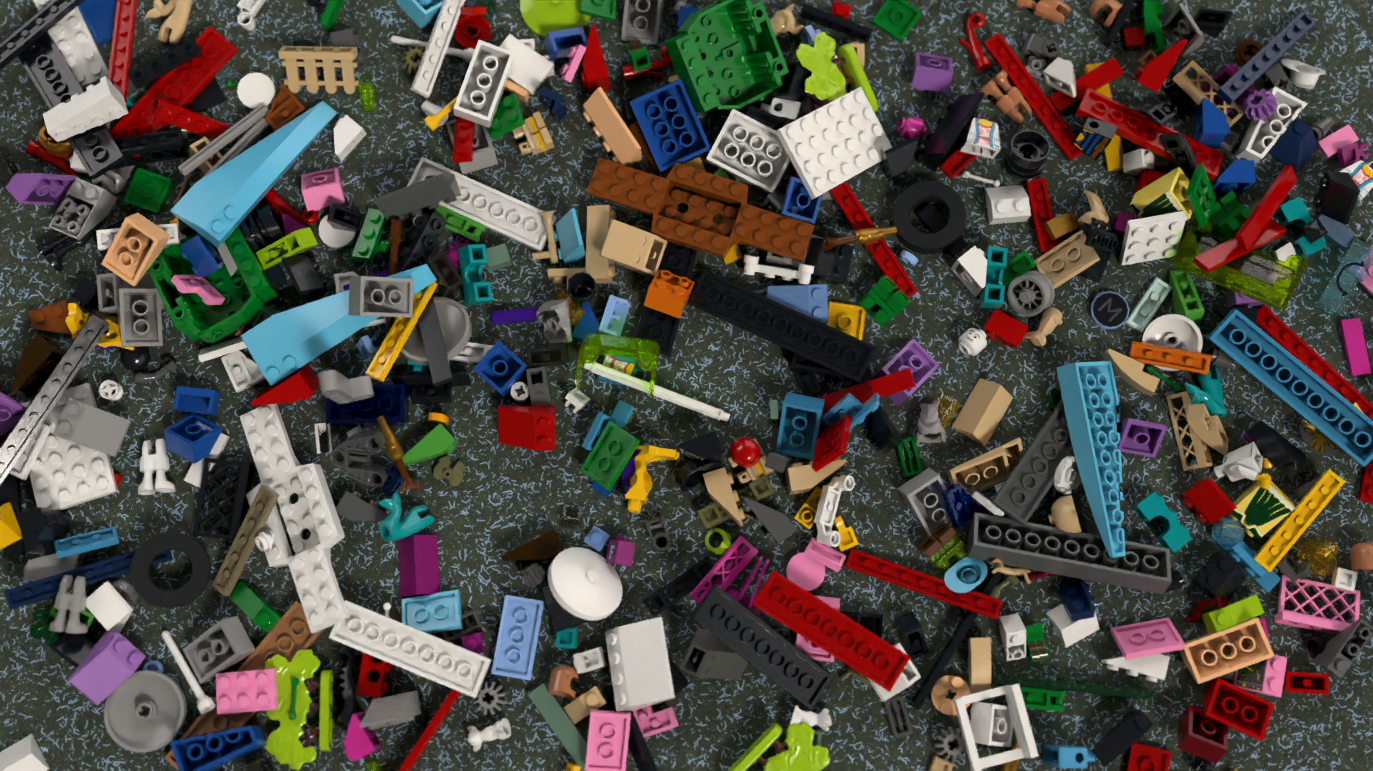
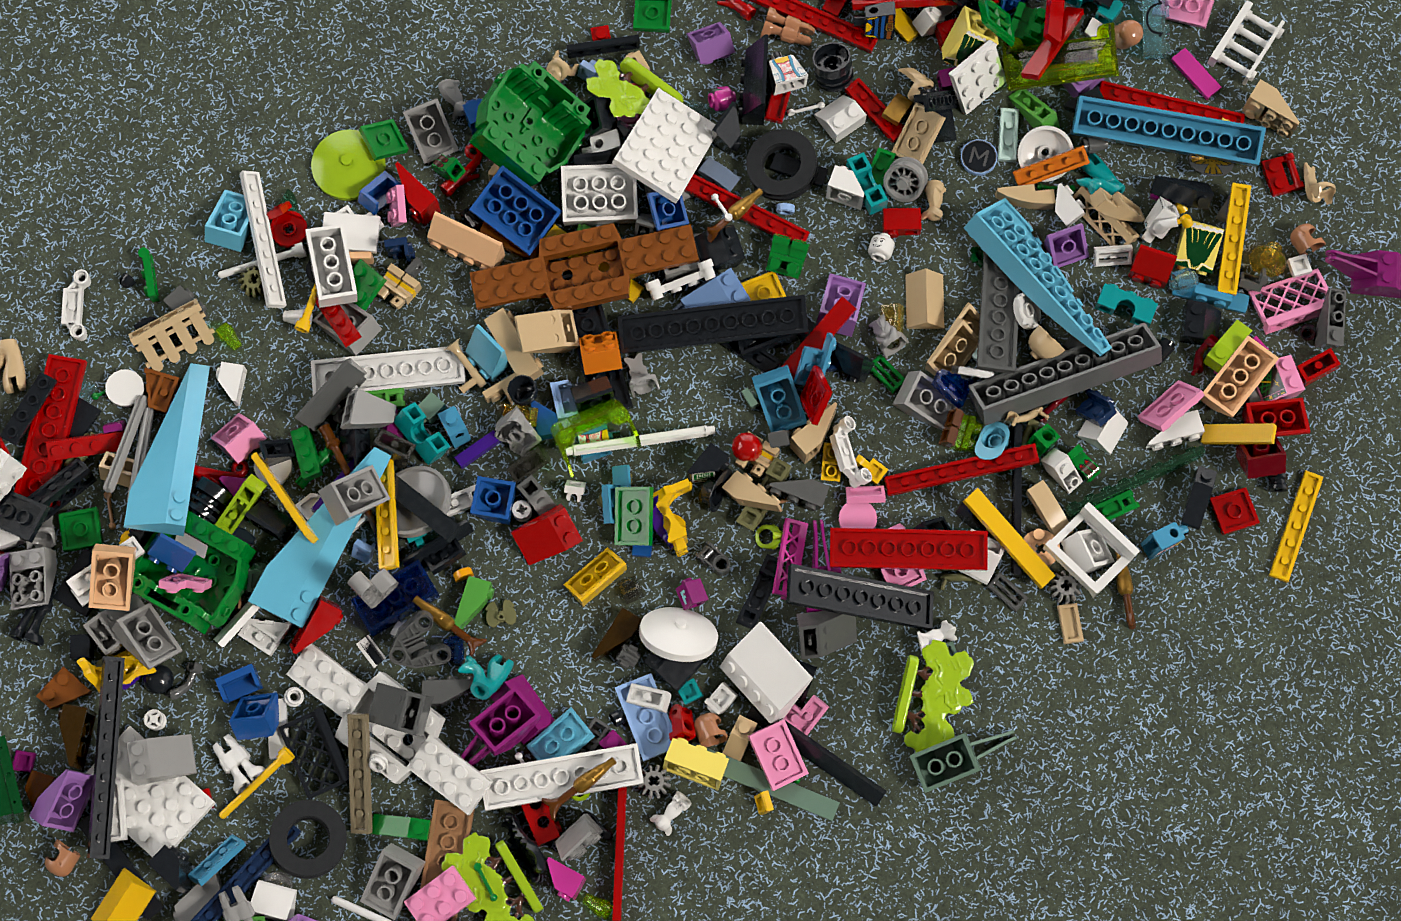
camera: 30 degrees left, 5 degrees down
medium blue plate [584,525,610,552] -> none
none -> magenta tile [103,420,126,433]
none -> yellow piece [219,746,295,819]
none -> yellow tile [251,452,319,544]
none -> white plate [284,687,304,707]
none -> light grey slope [340,388,397,429]
none -> dark grey slope [369,682,433,736]
none -> dark grey tile [405,257,424,278]
none -> dark azure torso [438,406,472,448]
none -> magenta slope [461,686,541,766]
none -> pearl gold piece [542,757,617,821]
none -> yellow slope [563,547,627,607]
none -> black slope [570,376,615,414]
none -> light grey hair [624,353,660,398]
none -> white slope [626,683,671,713]
none -> light yellow slope [663,738,729,790]
none -> red leg [669,704,696,742]
none -> sand blue slope [697,157,740,192]
none -> white hinge [711,194,732,221]
none -> yellow tile [962,488,1056,589]
none -> green brick [1026,423,1061,457]
none -> white slope [1055,183,1086,227]
none -> white tile [1093,245,1133,267]
none -> nougat helmet [1111,20,1143,50]
none -> yellow tile [1201,423,1277,444]

